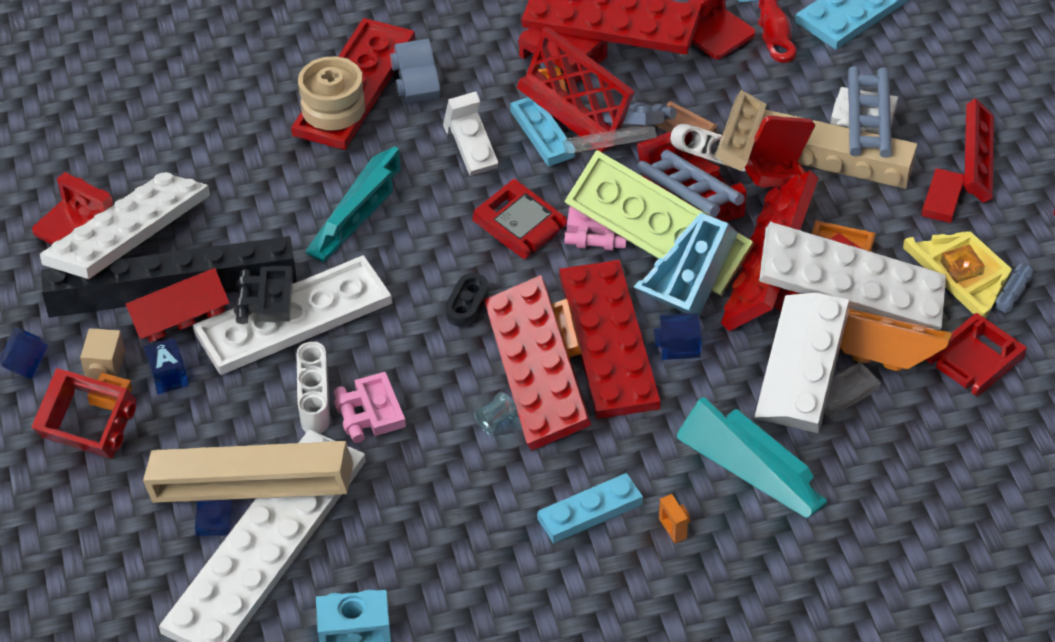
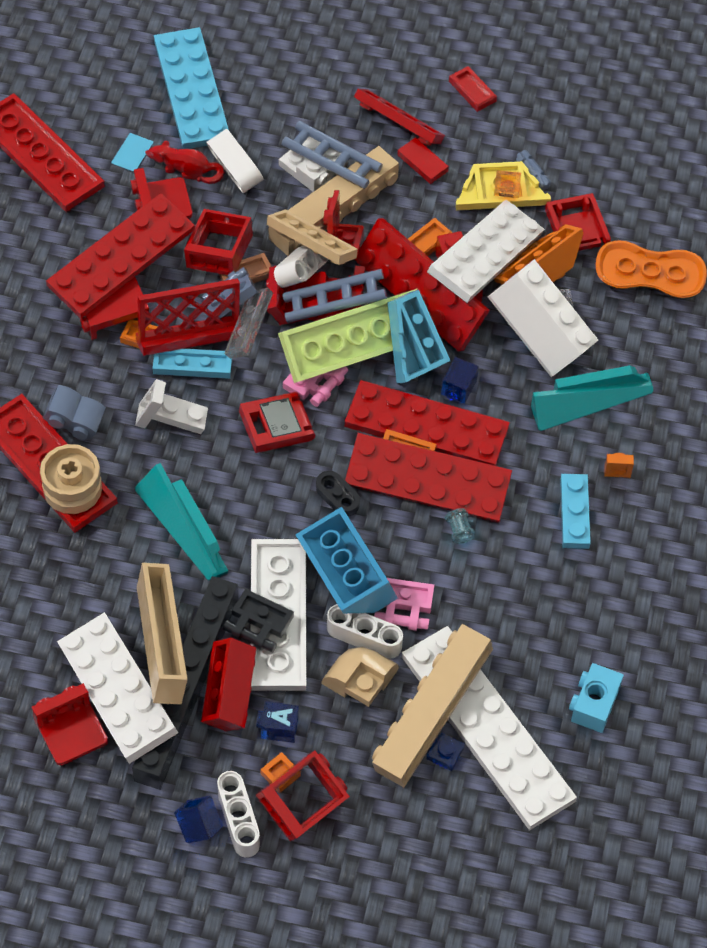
camera: 65 degrees left, 10 degrees up
tan brick [80,328,125,380] -> none
none -> tan brick [137,563,187,704]
none -> red window [184,209,253,275]
none -> white beam [206,129,264,193]
none -> white beam [217,771,260,858]
none -> dark azure slope [295,507,398,614]
none -> tan brick [322,647,398,707]
none -> orange plate [596,240,707,299]

